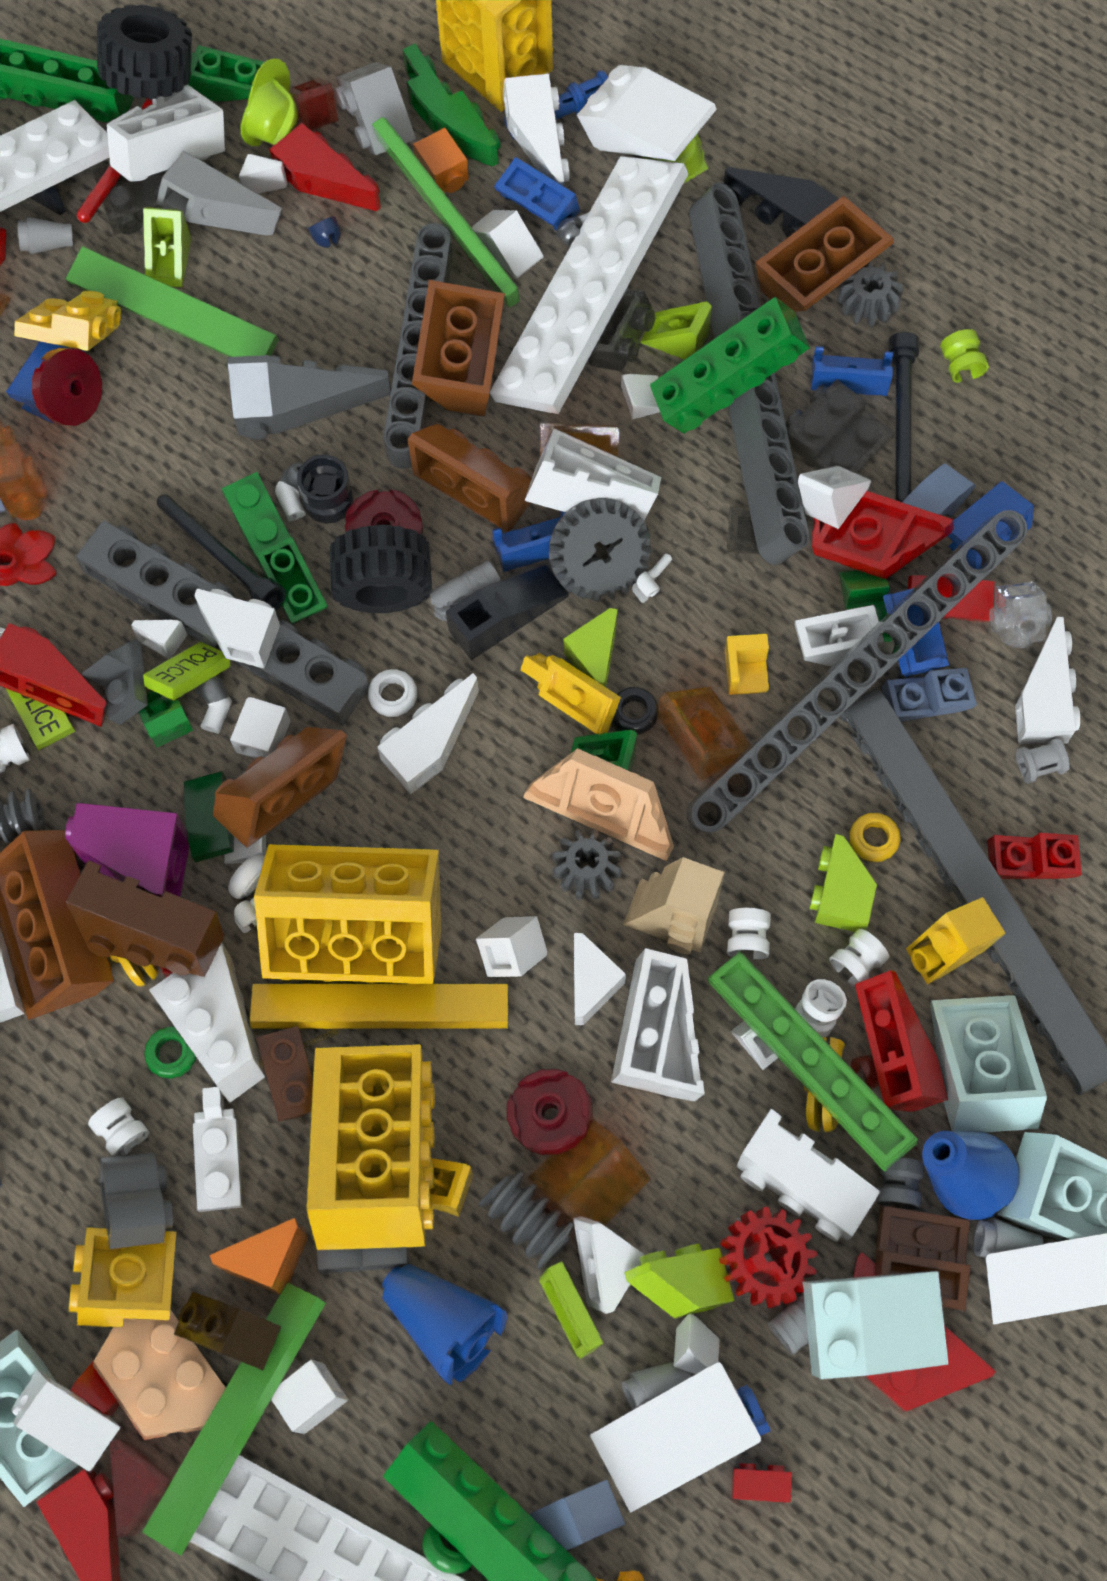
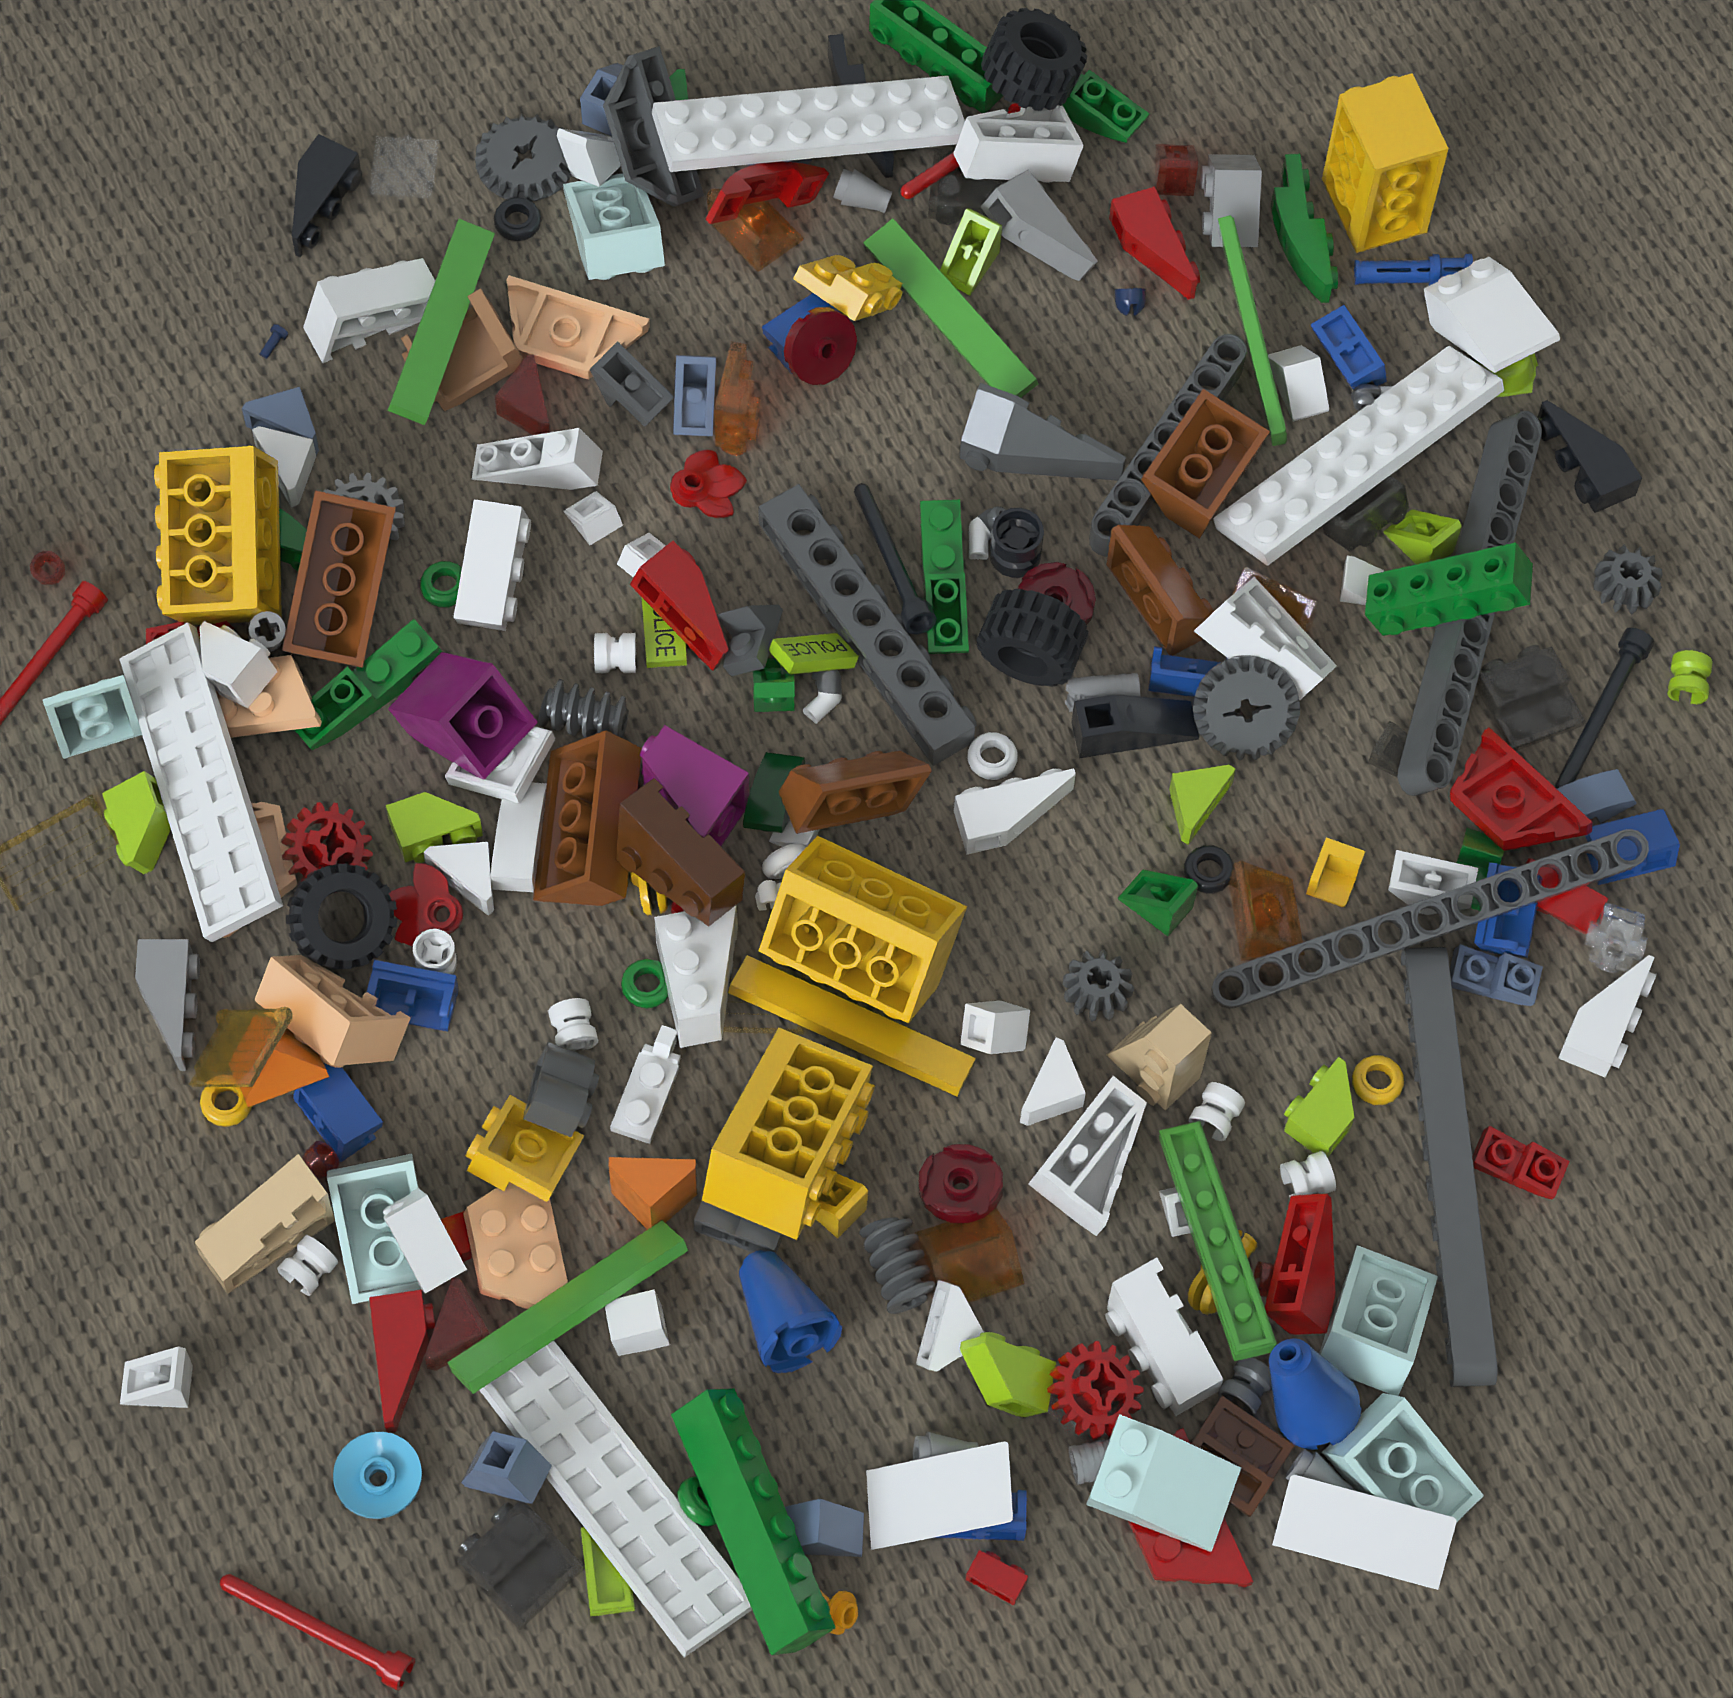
camera: 20 degrees right, 5 degrees down
white slope [131,620,187,658] -> none
dark brown brick [174,1291,281,1370] -> none
white slope [194,588,280,668] -> none
white panel [230,697,291,759] -> none
white slope [239,154,288,194] -> none
lime piece [241,58,298,146] -> none
reddish brown hinge [256,1026,313,1122] -> none
orange brick [413,128,469,193] -> none
white slope [503,74,569,186] -> none
yellow hinge [520,653,621,735] -> none
light nougat wing [523,748,674,861] -> none
lime tile [539,1261,603,1359] -> none
white hand [632,554,672,603] -> none
white slope [673,1314,720,1374] -> none
dark orange slope [755,195,894,312] -> none
white wheel [795,979,847,1037] -> none
white slope [798,466,871,529] -> none
blue hinge [811,346,893,396] -> none
yellow slope [906,897,1006,985] -> none
light grey bush [1016,738,1070,784] -> none

